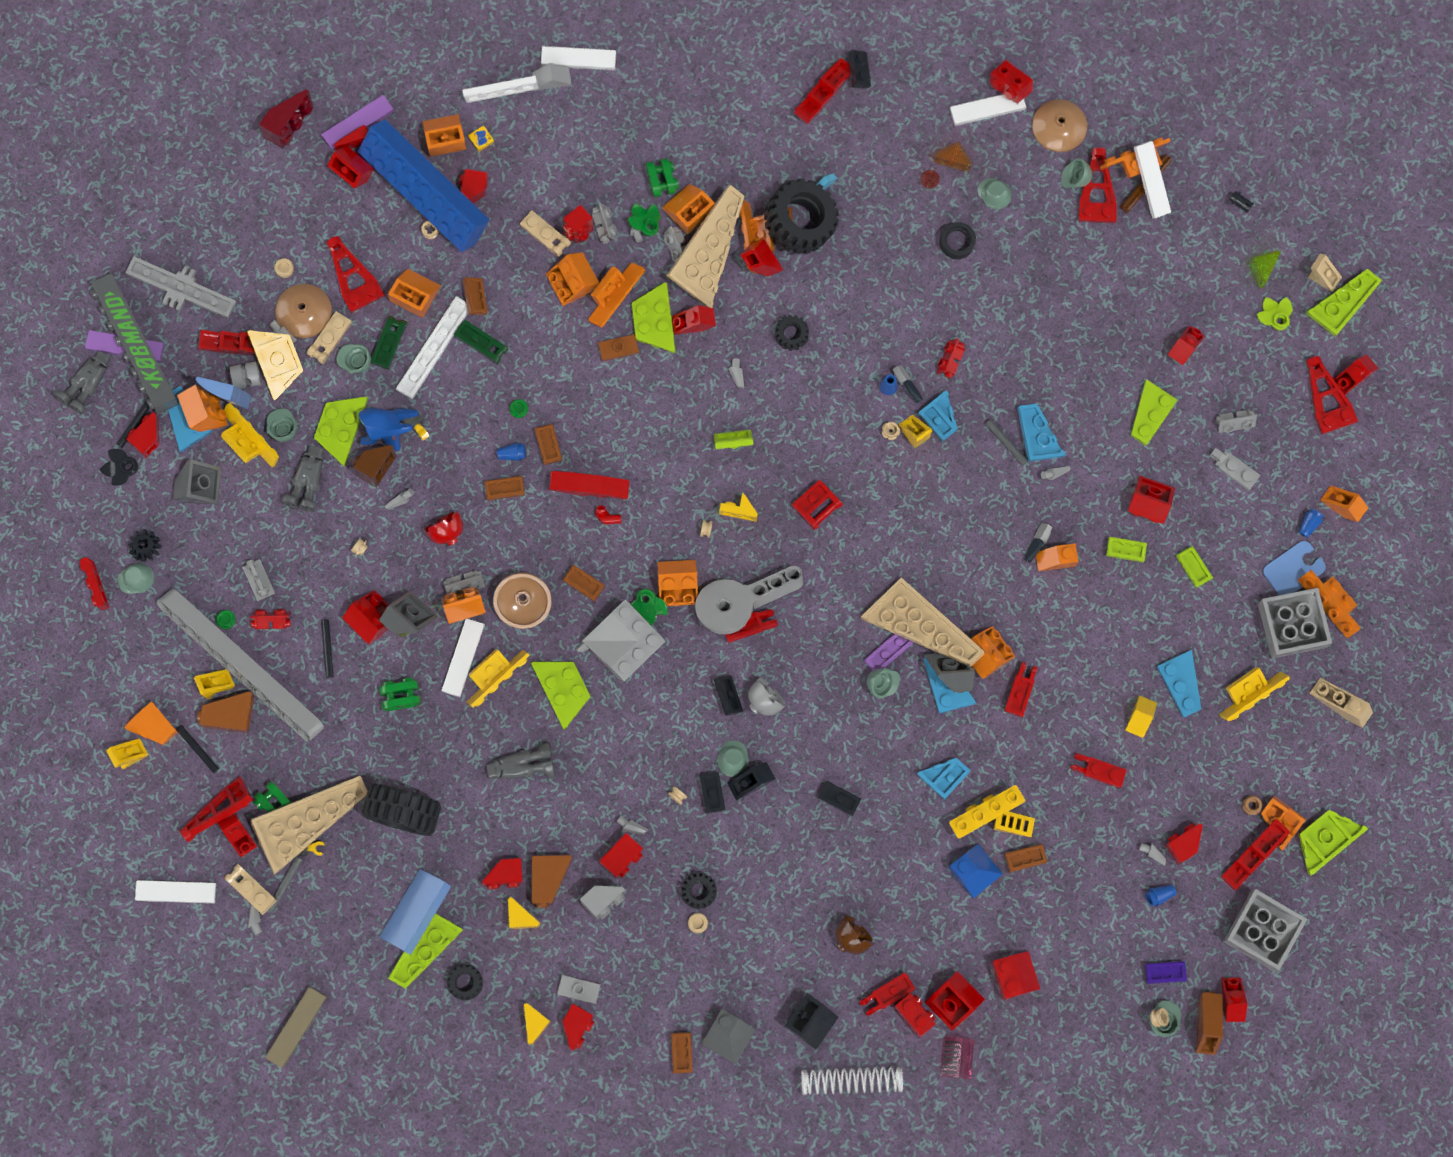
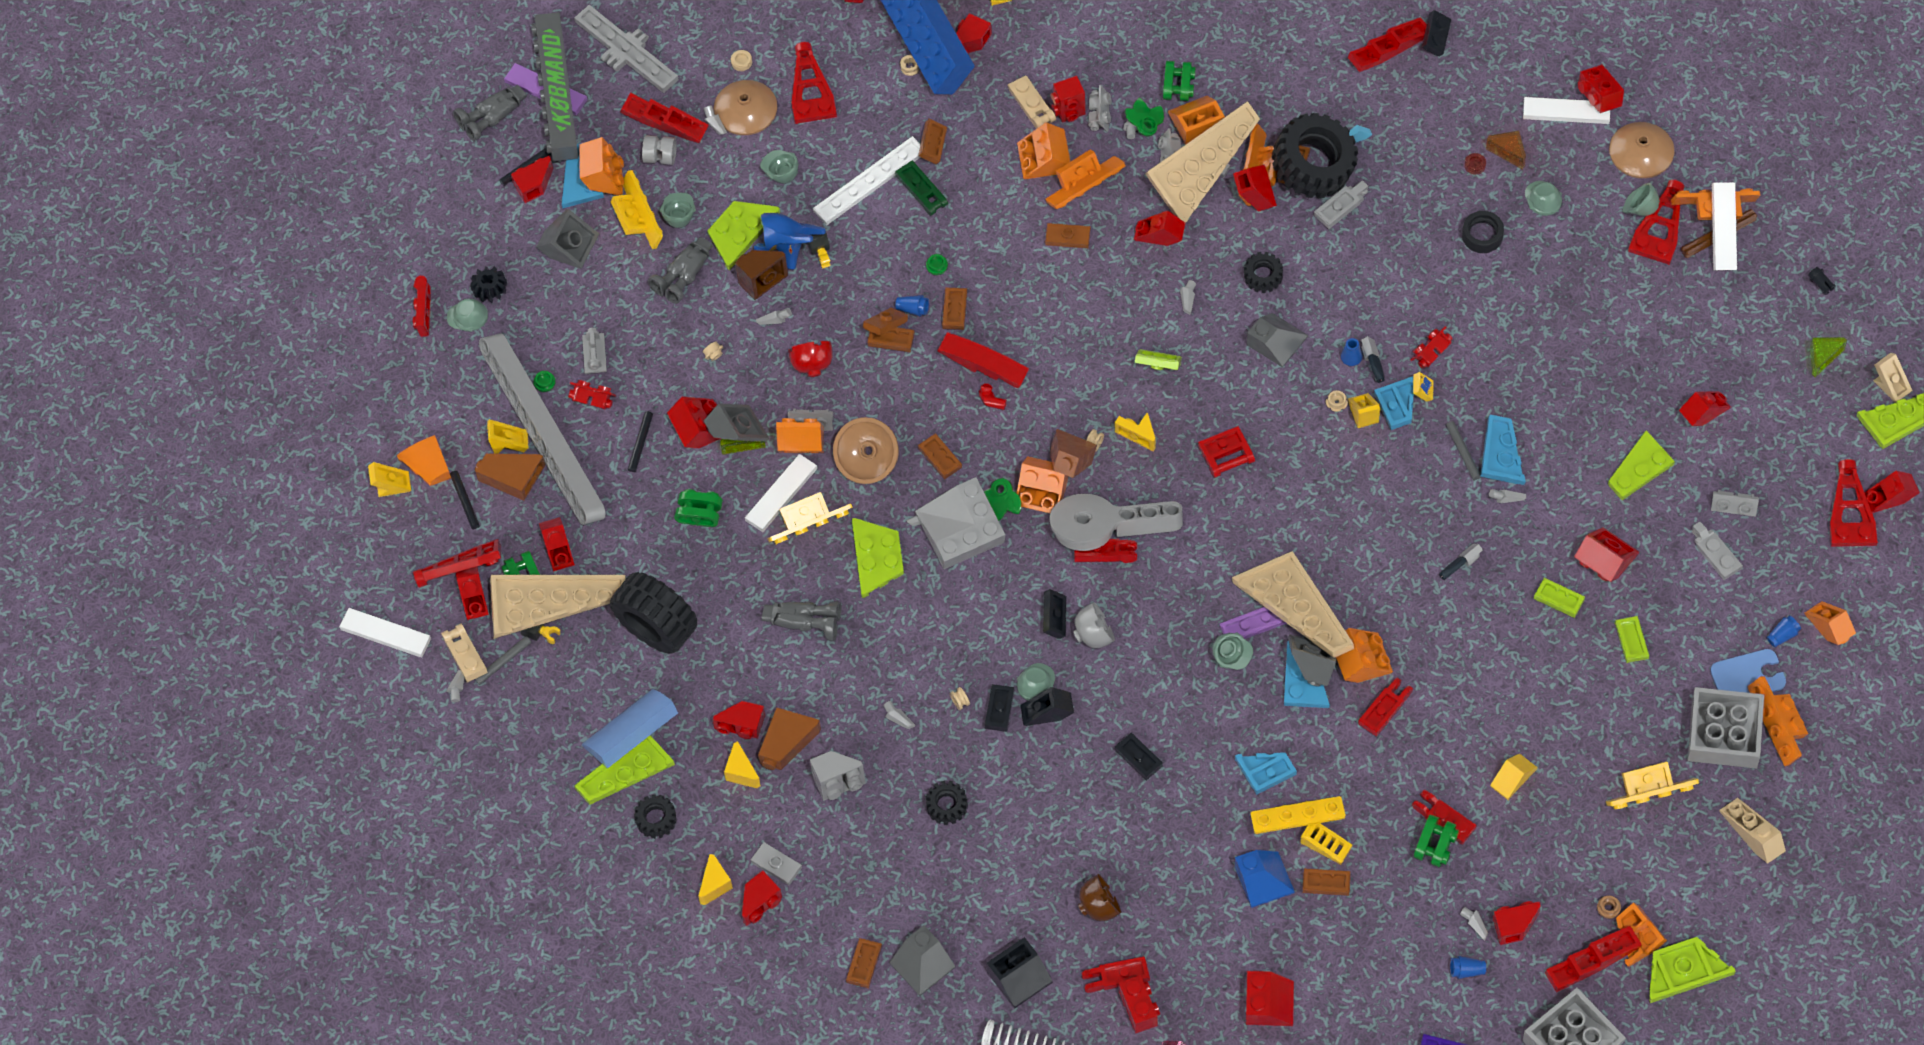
camera: 30 degrees right, 15 degrees down
black plate [100,449,139,486] -> none
medium blue slope [196,377,251,410] -> none
yellow wing [247,330,303,400] -> none
dark tan slope [265,986,327,1068] -> none
tan plate [307,311,352,364] -> none
dark green plate [371,316,408,370] -> none
orange slope [388,269,441,318] -> none
red brick [599,833,644,879] -> none
lime wing [632,282,675,353] -> none
tan tile [688,913,708,933] -> none
red slope [925,971,985,1031] -> none
orange slope [1036,543,1079,571] -> none
dark azure wing [1157,650,1201,718] -> none
lime plate [1257,297,1293,331] -> none
none -> red slope [539,517,575,572]
none -> dark orange plate [863,308,908,336]
none -> dark orange slope [1050,429,1097,478]
none -> dark grey slope [1247,313,1308,368]
none -> light grey hinge [1314,181,1368,229]
none -> yellow tile [1413,372,1433,401]
none -> green brick [1414,814,1459,868]

